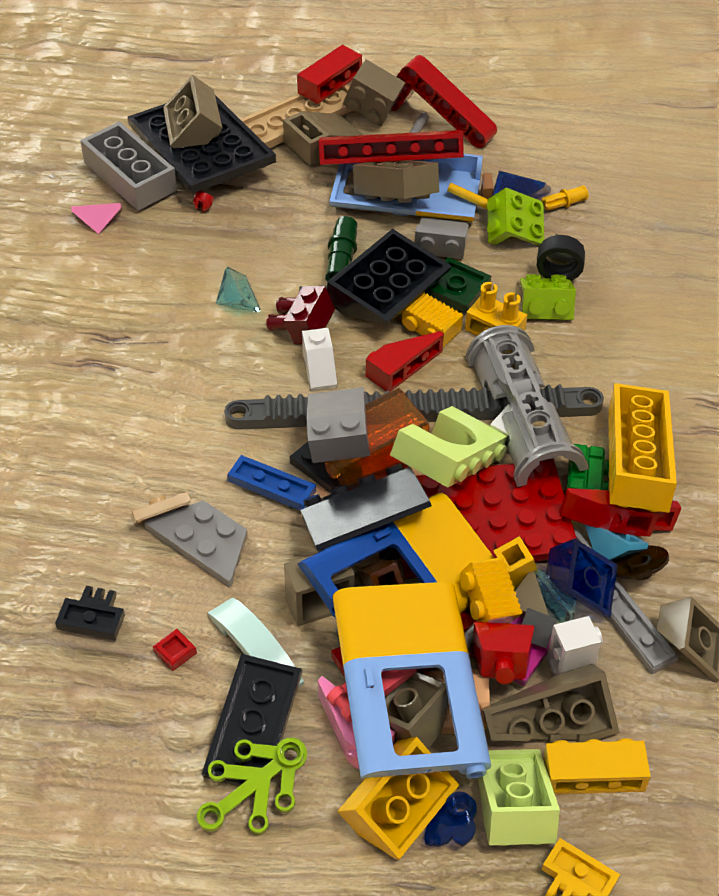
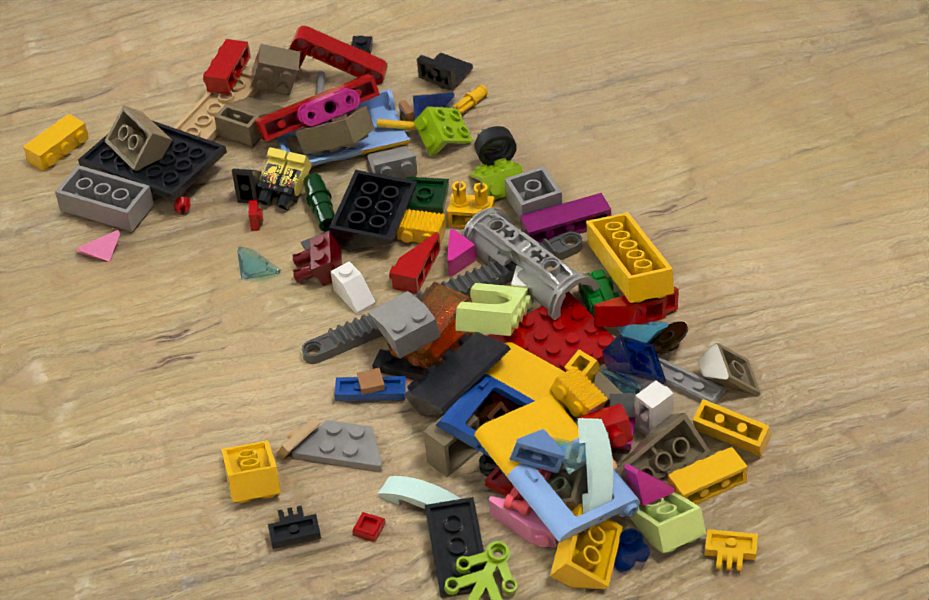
camera: 20 degrees left, 5 degrees down
none -> yellow brick [23,114,89,171]
none -> yellow slope [221,440,281,503]
none -> black slope [232,168,262,203]
none -> red plate [248,200,264,231]
none -> hips [257,147,312,210]
none -> dark pink piece [297,88,360,126]
none -> black plate [351,35,373,54]
none -> medium nougat tile [357,368,385,395]
none -> black bracket [417,53,473,90]
none -> dark pink slope [447,229,476,276]
none -> light grey brick [505,166,562,219]
none -> medium blue slope [509,429,565,473]
none -> magenta brick [520,192,611,243]
none -> clear light blue slope [552,437,586,474]
none -> light aqua slope [578,418,613,514]
none -> dark pink slope [624,463,675,506]
none -> yellow brick [693,399,771,457]

